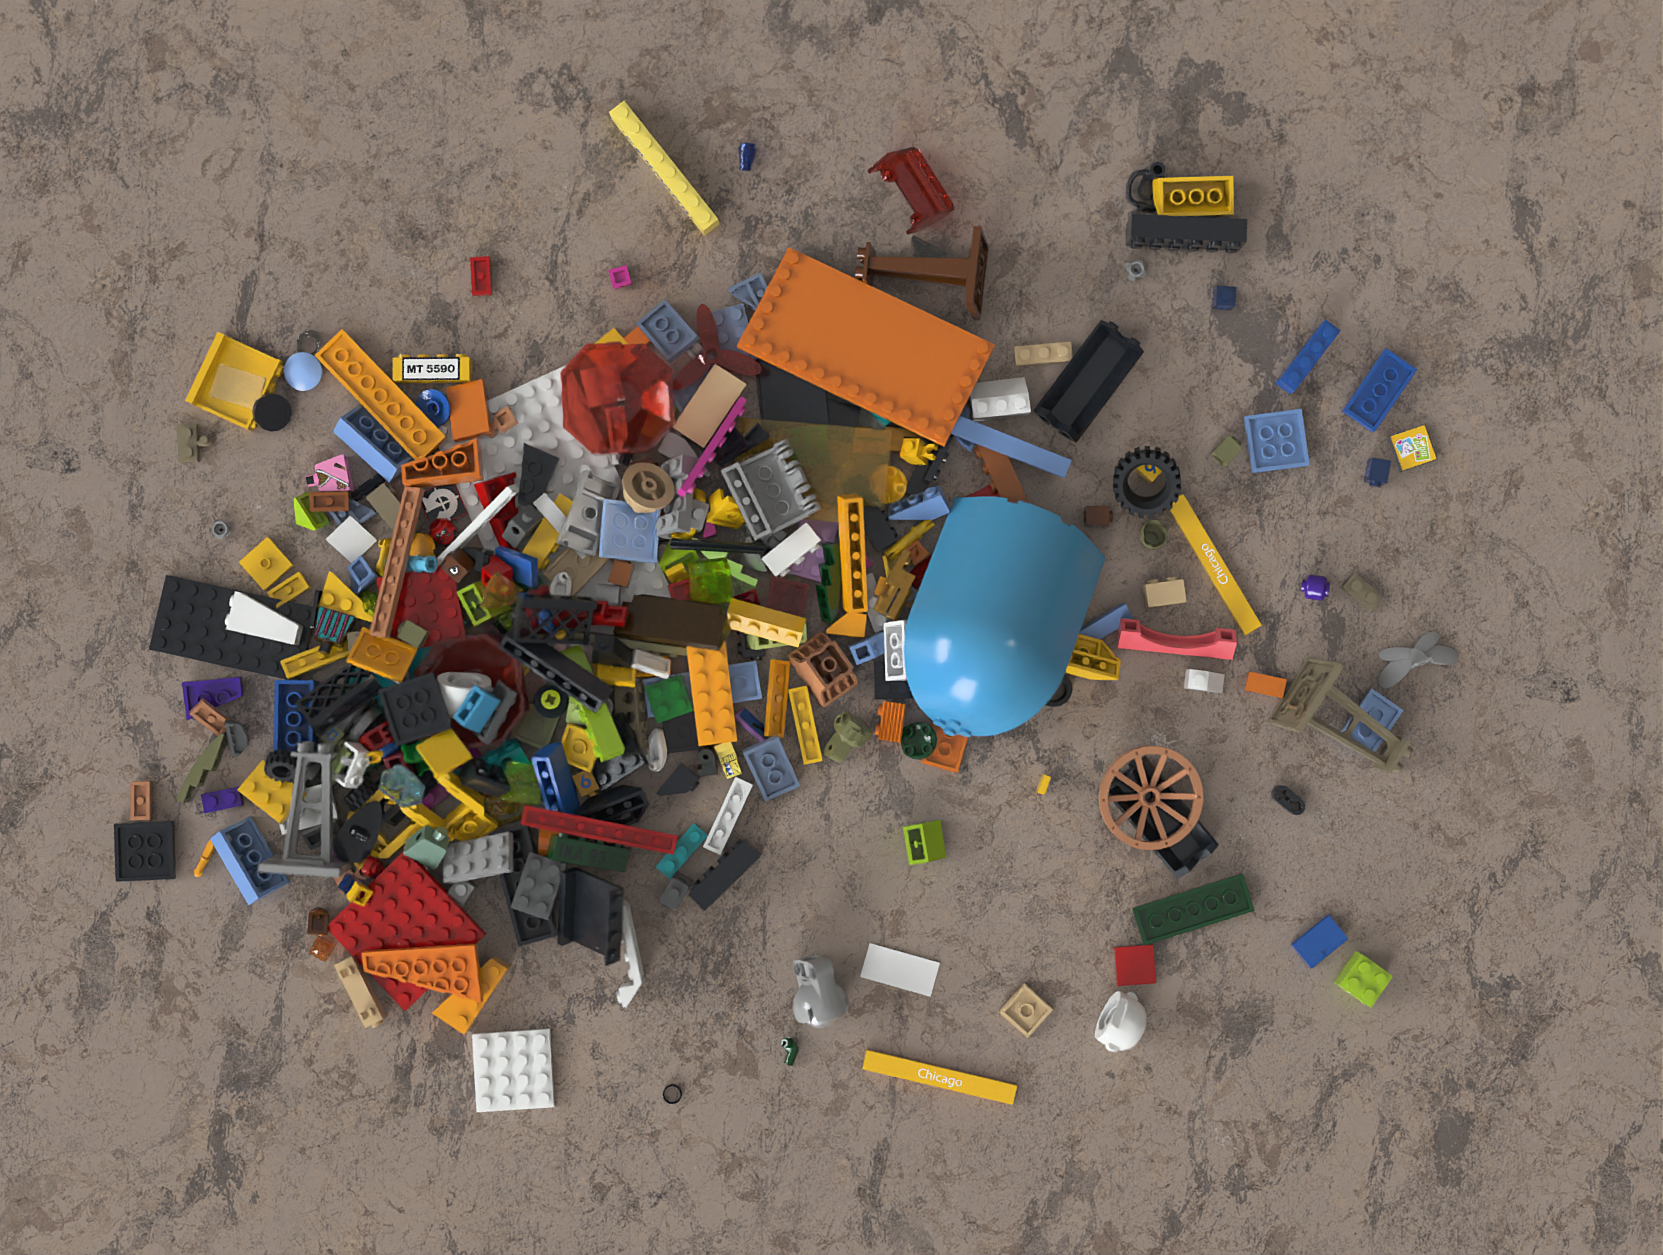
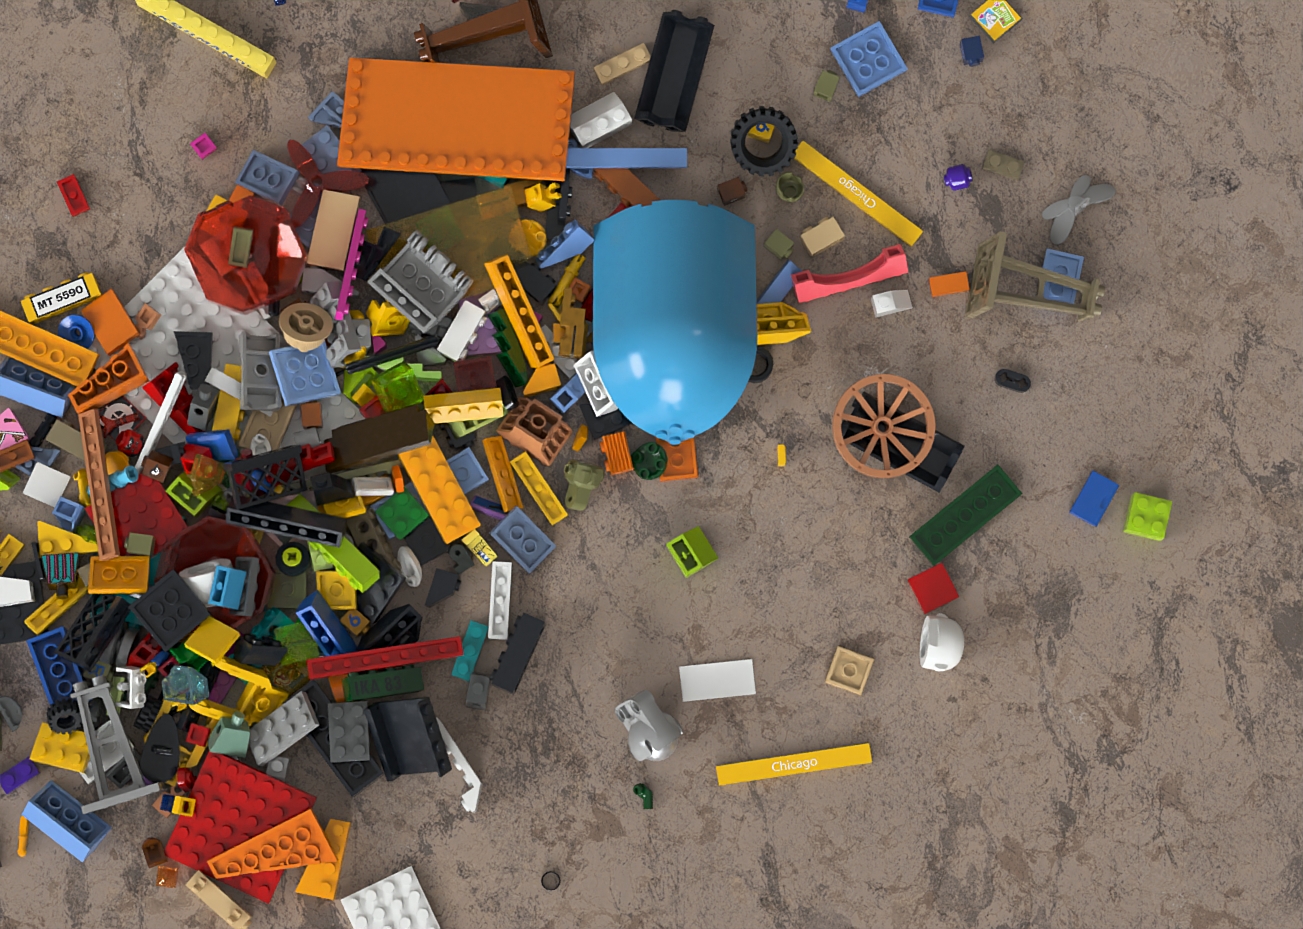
camera: 20 degrees left, 5 degrees down
none -> clear red piece [100,412,140,439]
none -> red tile [186,723,211,747]
none -> olive tile [228,226,254,268]
none -> orange tile [392,465,404,493]
none -> white tile [478,289,502,314]
none -> black beam [496,375,519,411]
none -> light orange tile [572,424,588,451]
none -> olive brick [764,228,794,261]

